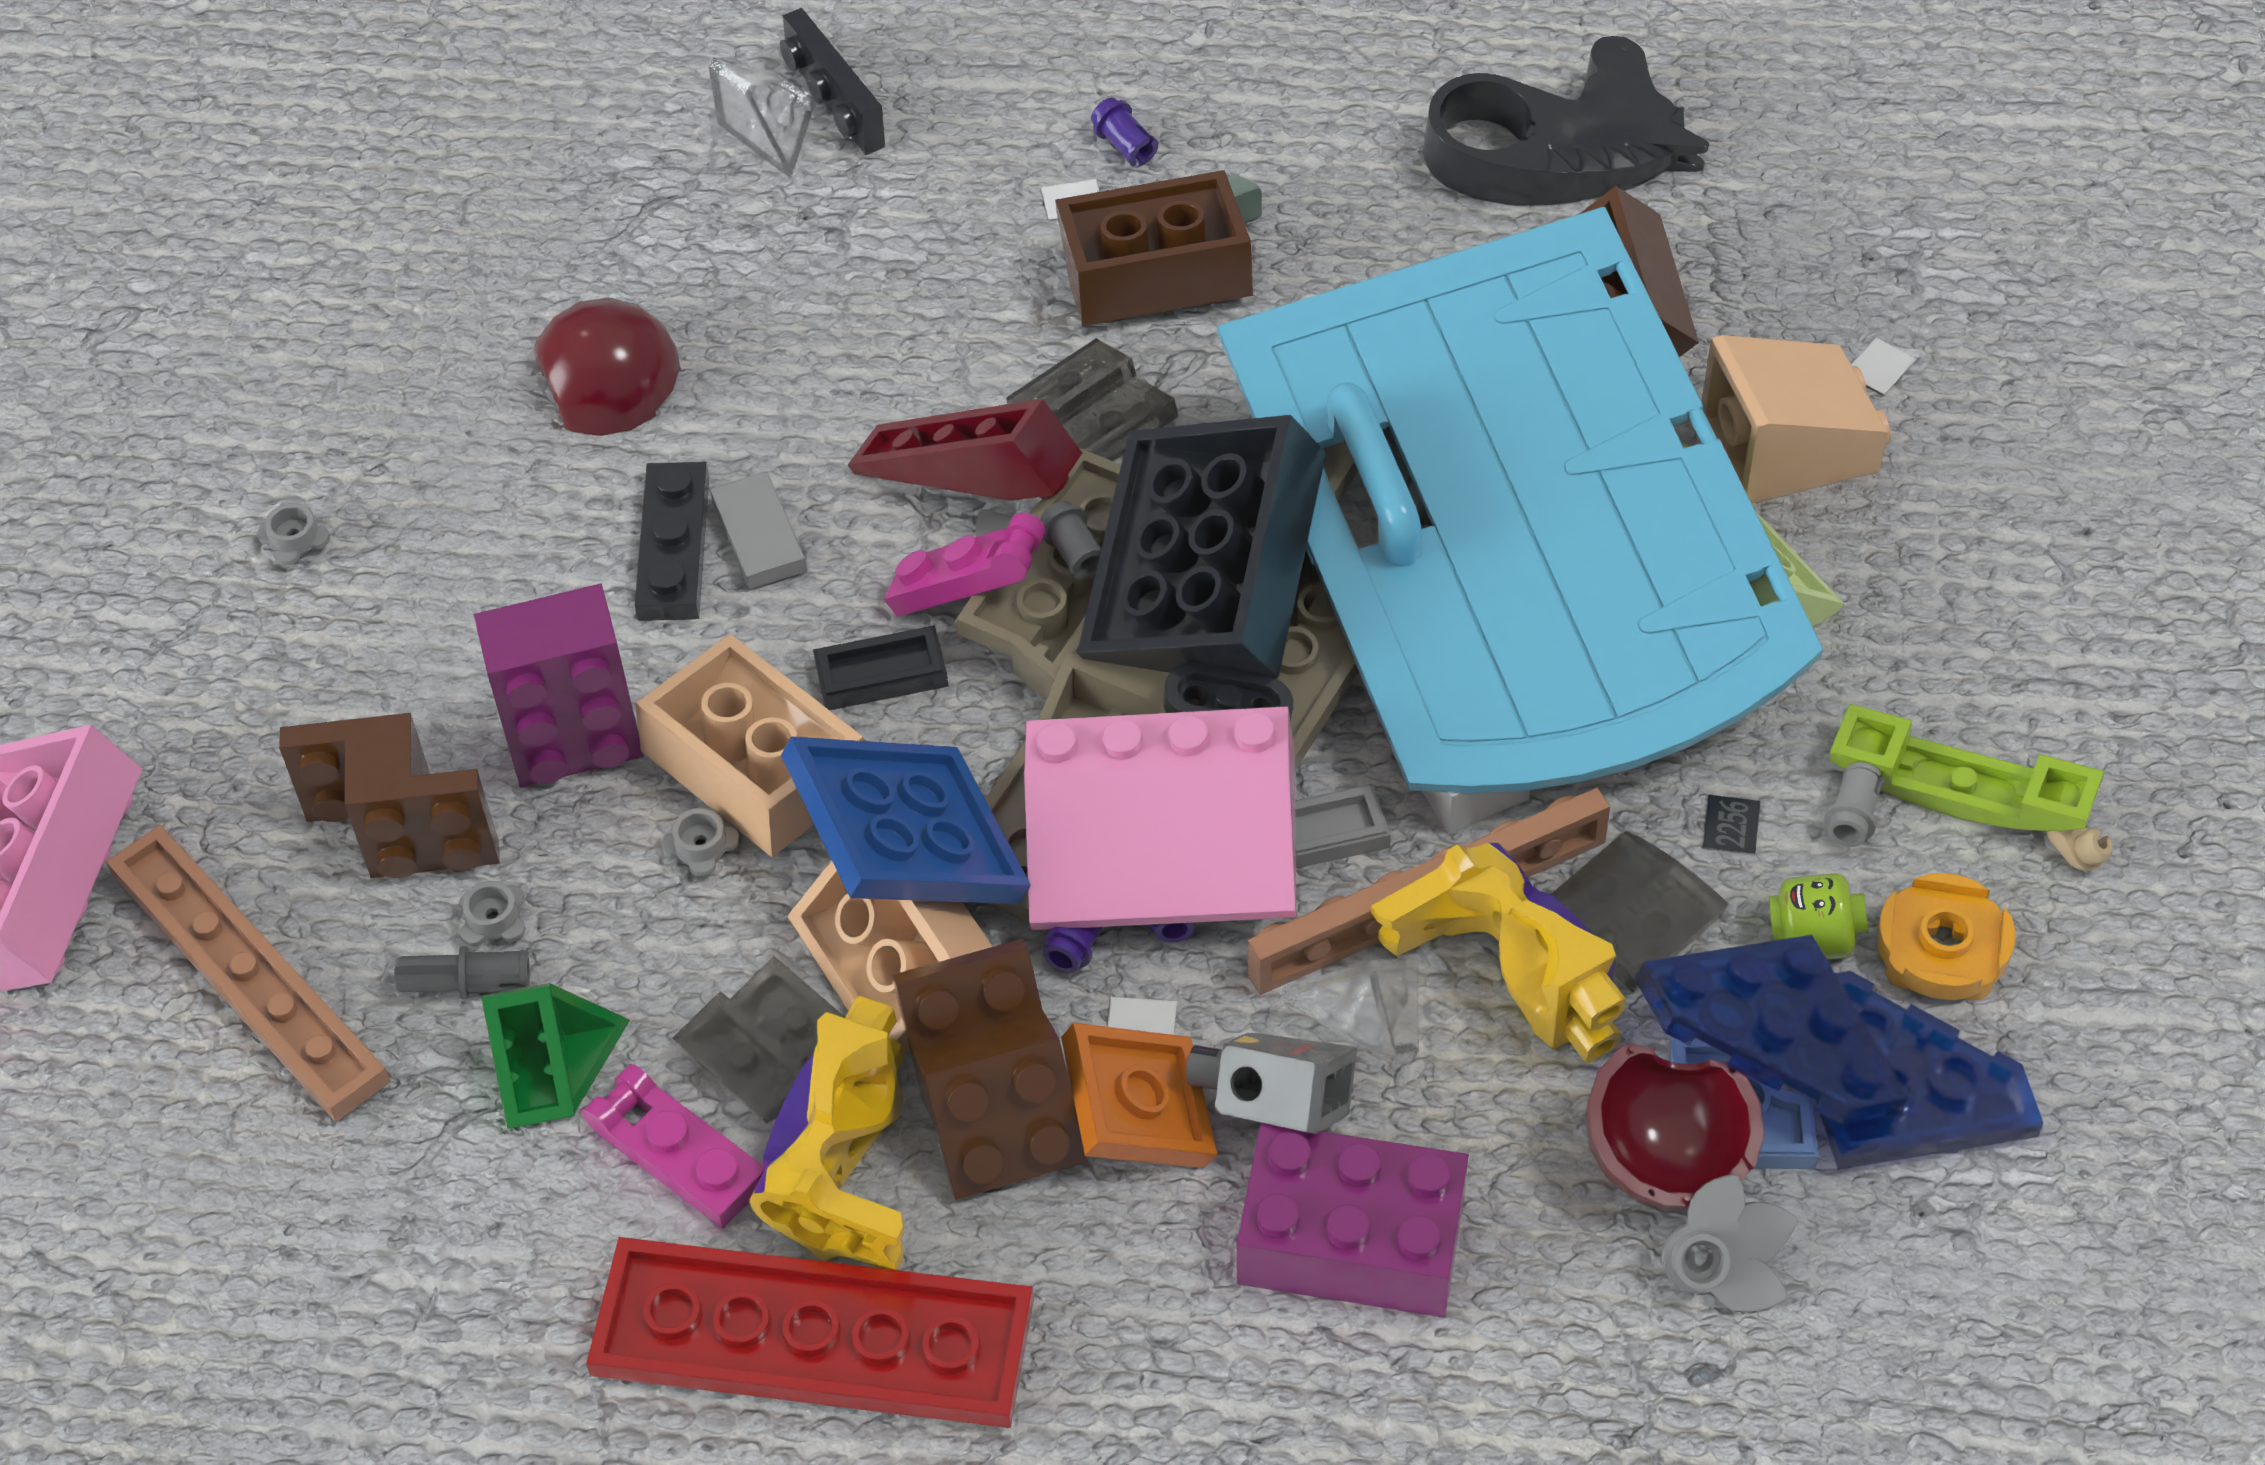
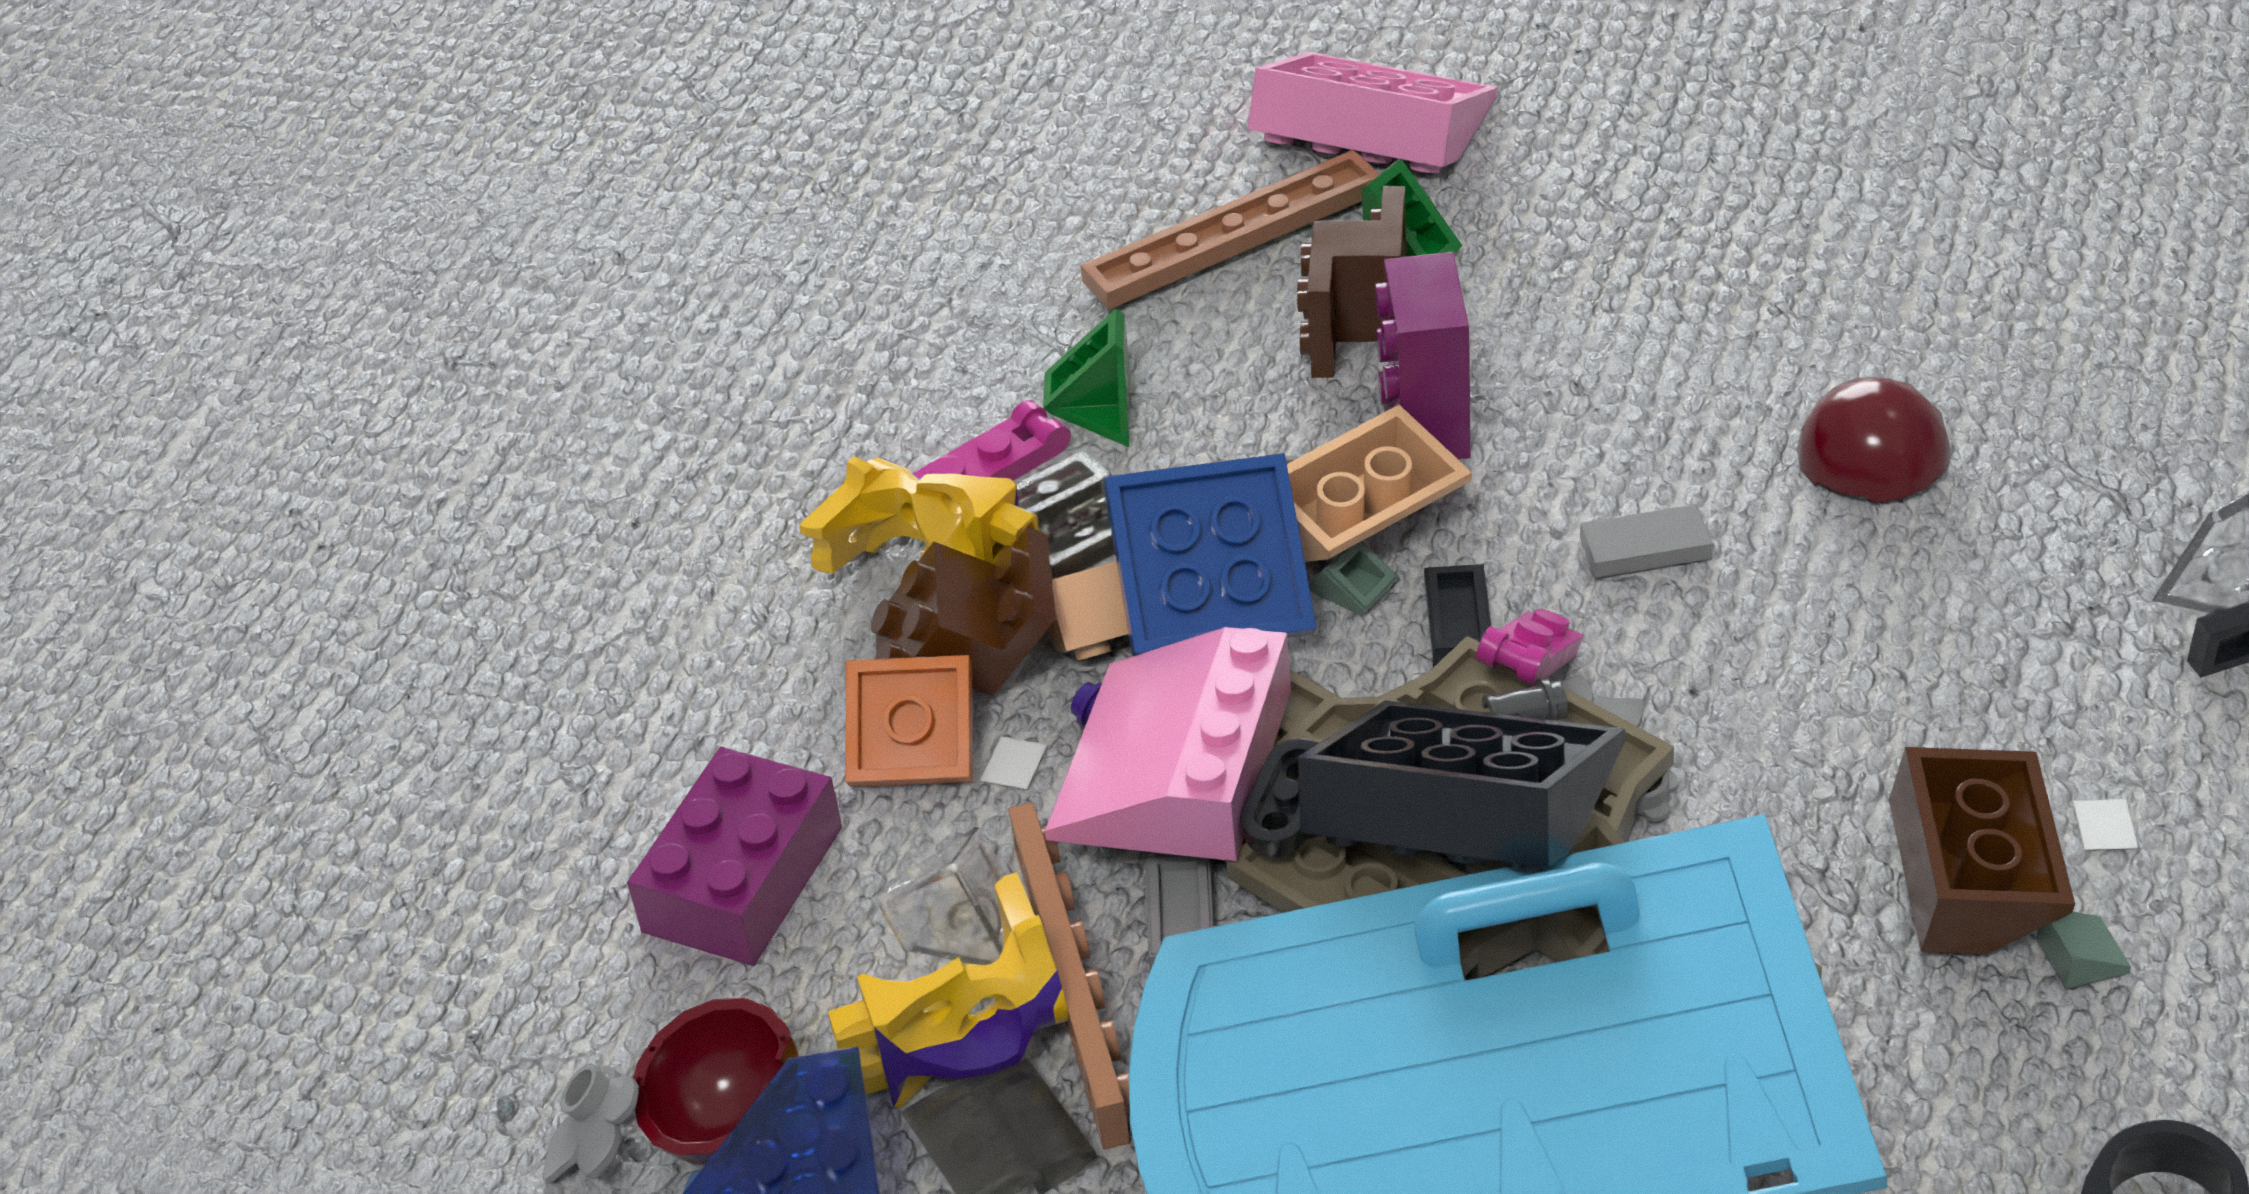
camera: 105 degrees right, 10 degrees down
light grey plate [257,503,330,565] -> none
dark grey axle [394,946,530,999] -> none
light grey plate [459,881,526,946] -> none
red plate [586,1237,1034,1428] -> none
black plate [635,462,709,621] -> none
dark red slope [848,399,1082,501] -> none
clear smoke slope [1006,338,1179,461] -> none
dark purple pin [1091,97,1159,167] -> none
dark grey torso [1186,1033,1357,1134] -> none
none -> green slope [1362,158,1463,257]

